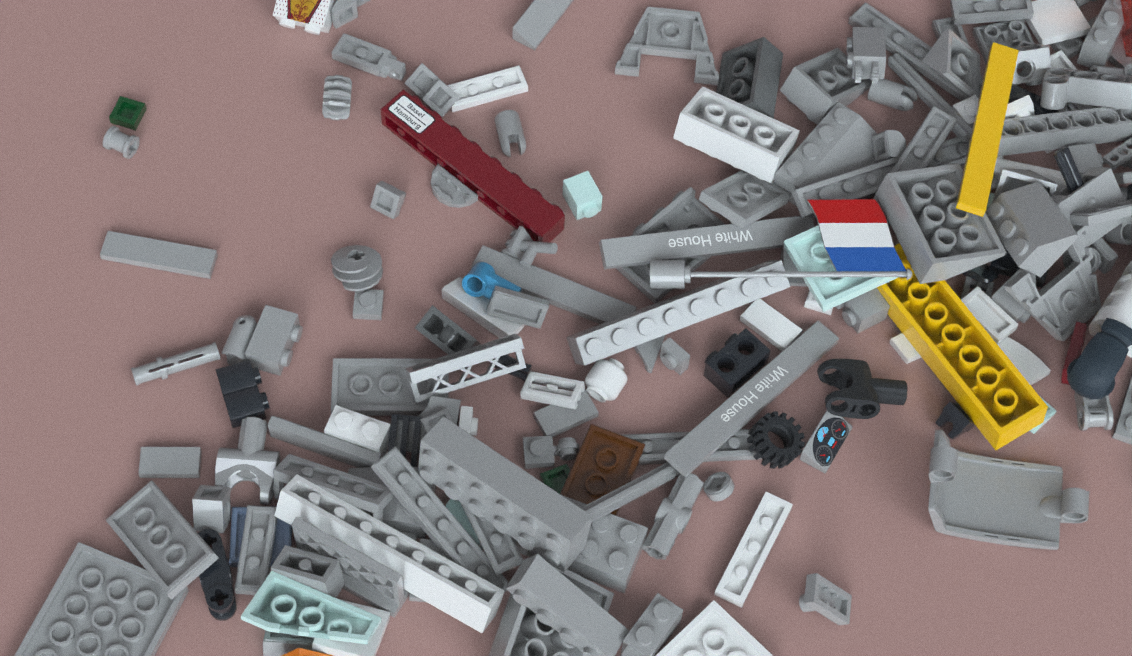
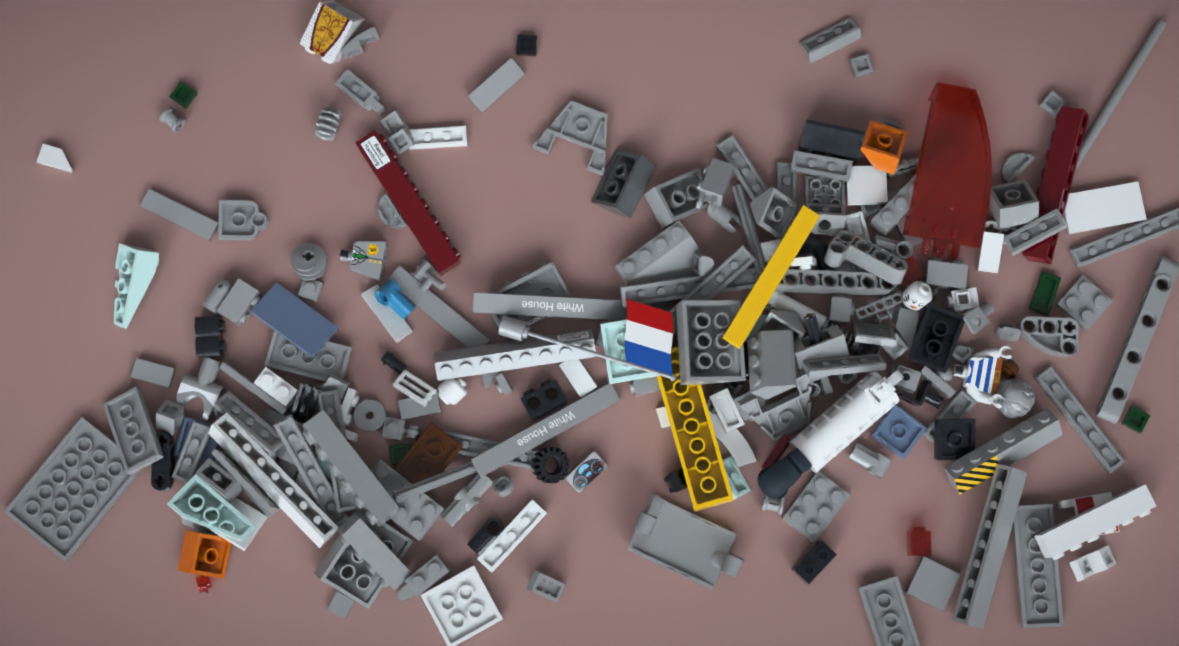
camera: 20 degrees right, 20 degrees up
light grey pin [131,342,221,386] -> none
light grey tile [370,181,406,219] -> none
fence [405,334,526,403] -> none
dark grey brick [415,305,481,355] -> none
light grey tile [486,286,549,329] -> none
light grey piece [494,110,526,157] -> none
light aqua brick [562,171,603,220] -> none
white brick [673,86,800,183] -> none
light grey plate [699,170,791,229] -> none
black connector [817,359,908,419] -> none
none -> light aqua wedge [114,243,159,329]
none -> light grey plate [218,200,269,241]
none -> sand blue tile [250,282,338,359]
none -> light grey torso [340,241,388,282]
none -> light grey piece [354,400,386,432]
none -> black piece [467,518,504,556]

